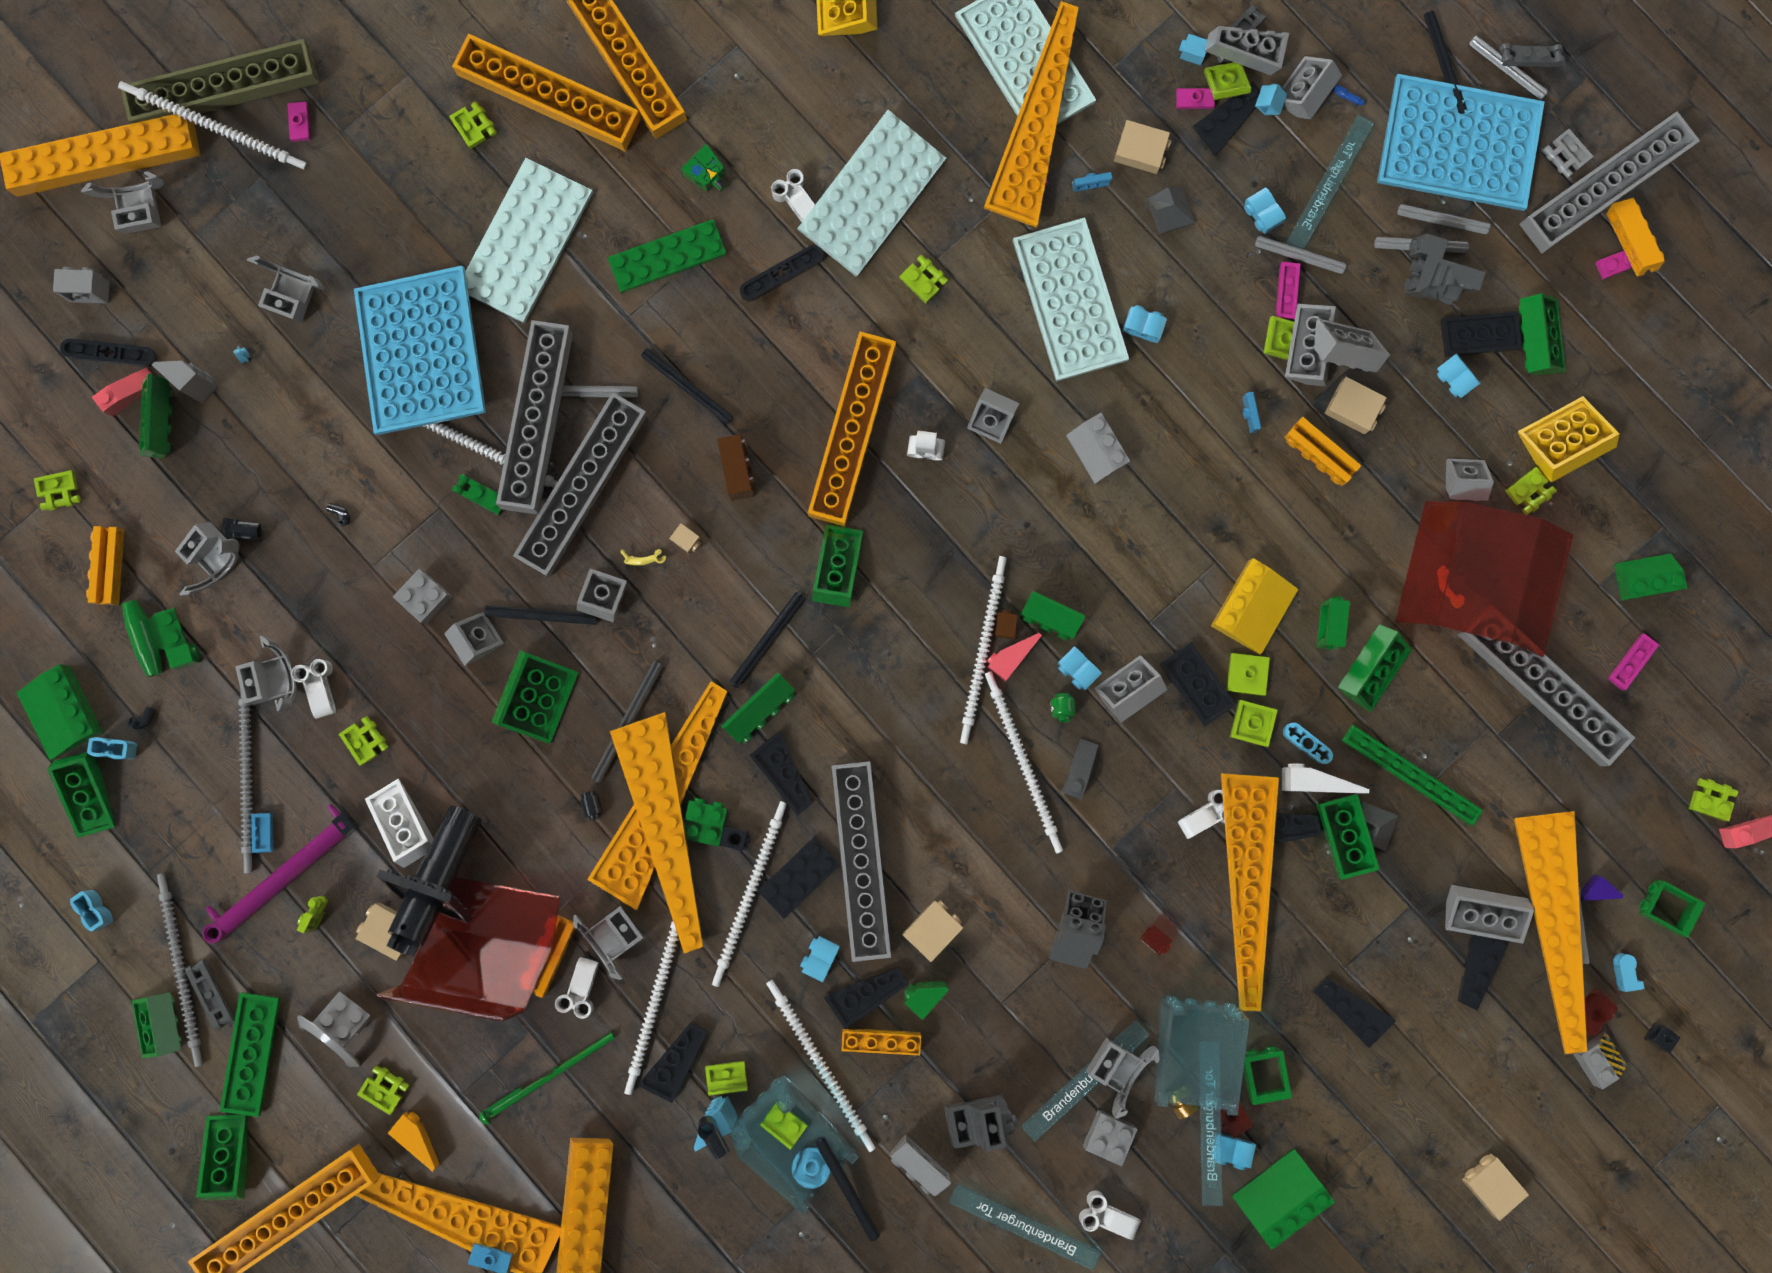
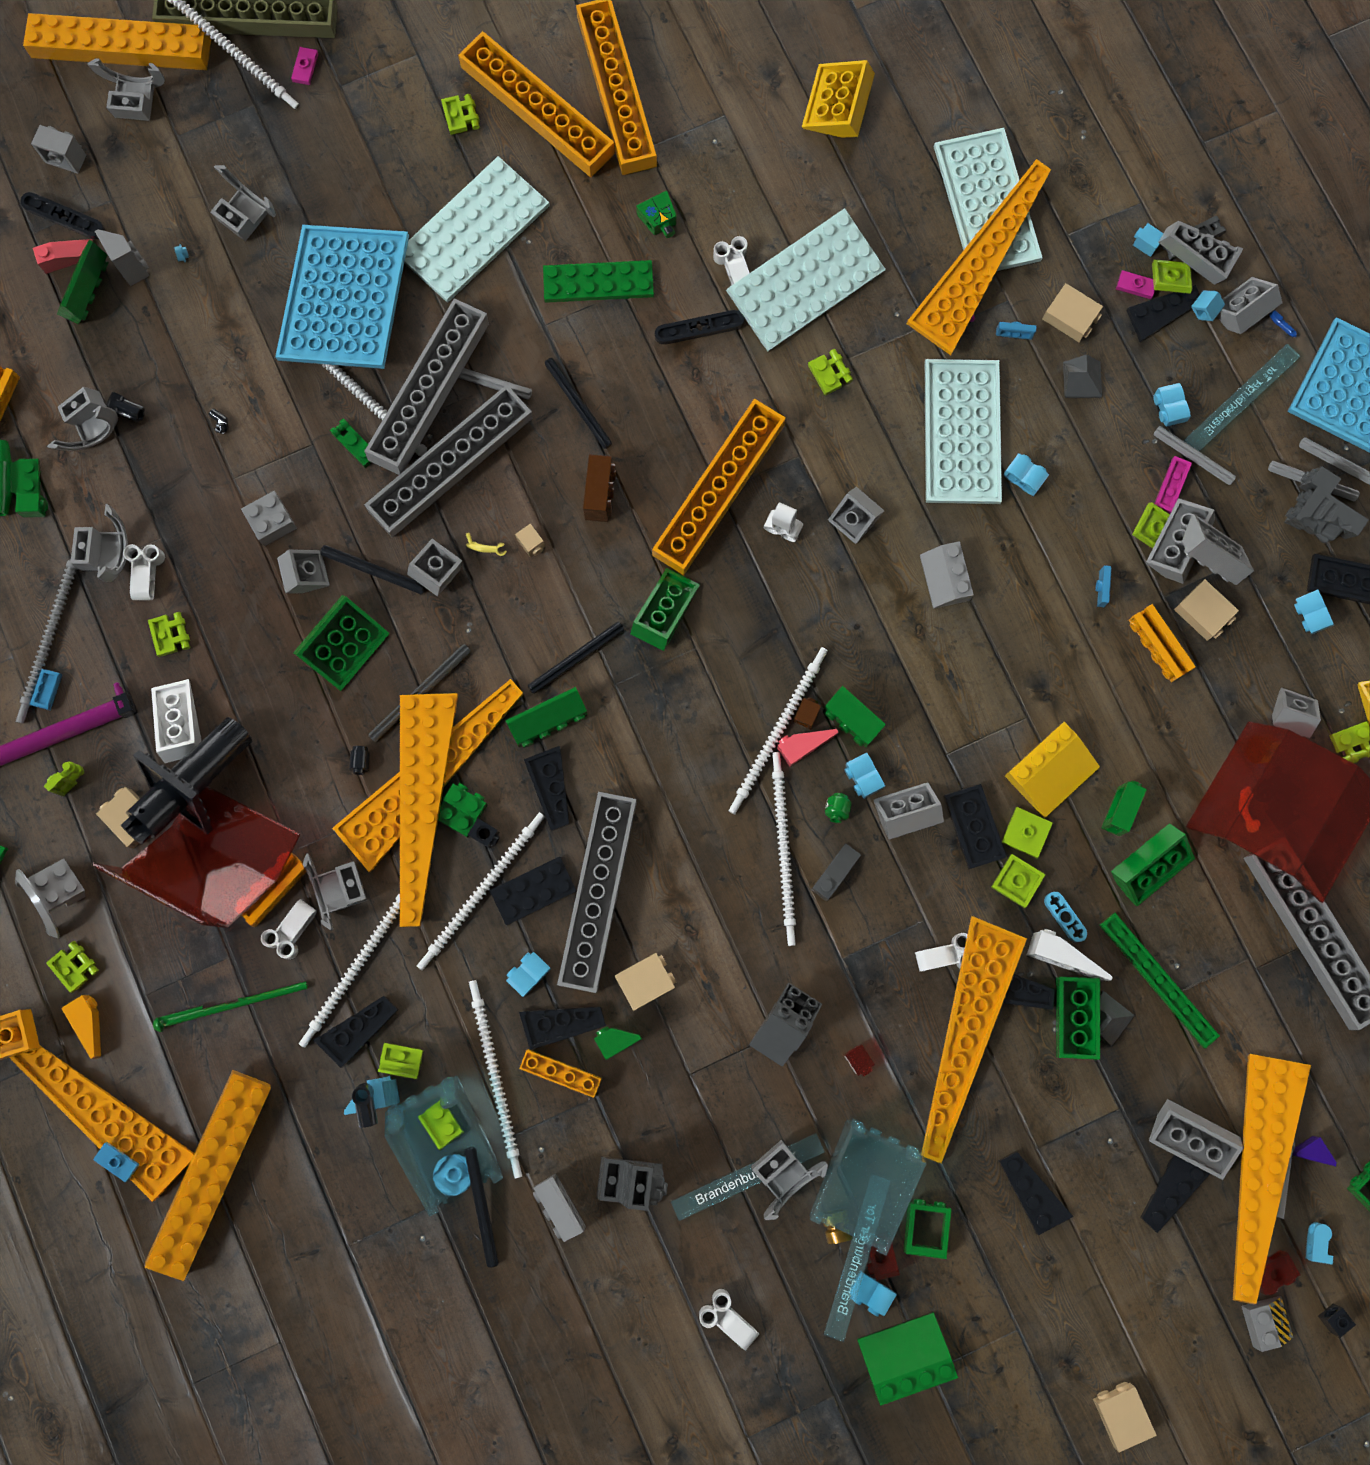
camera: 20 degrees right, 5 degrees down
clear light blue tile [949,1183,1101,1271] -> none
light grey brick [1083,1109,1137,1166] -> none

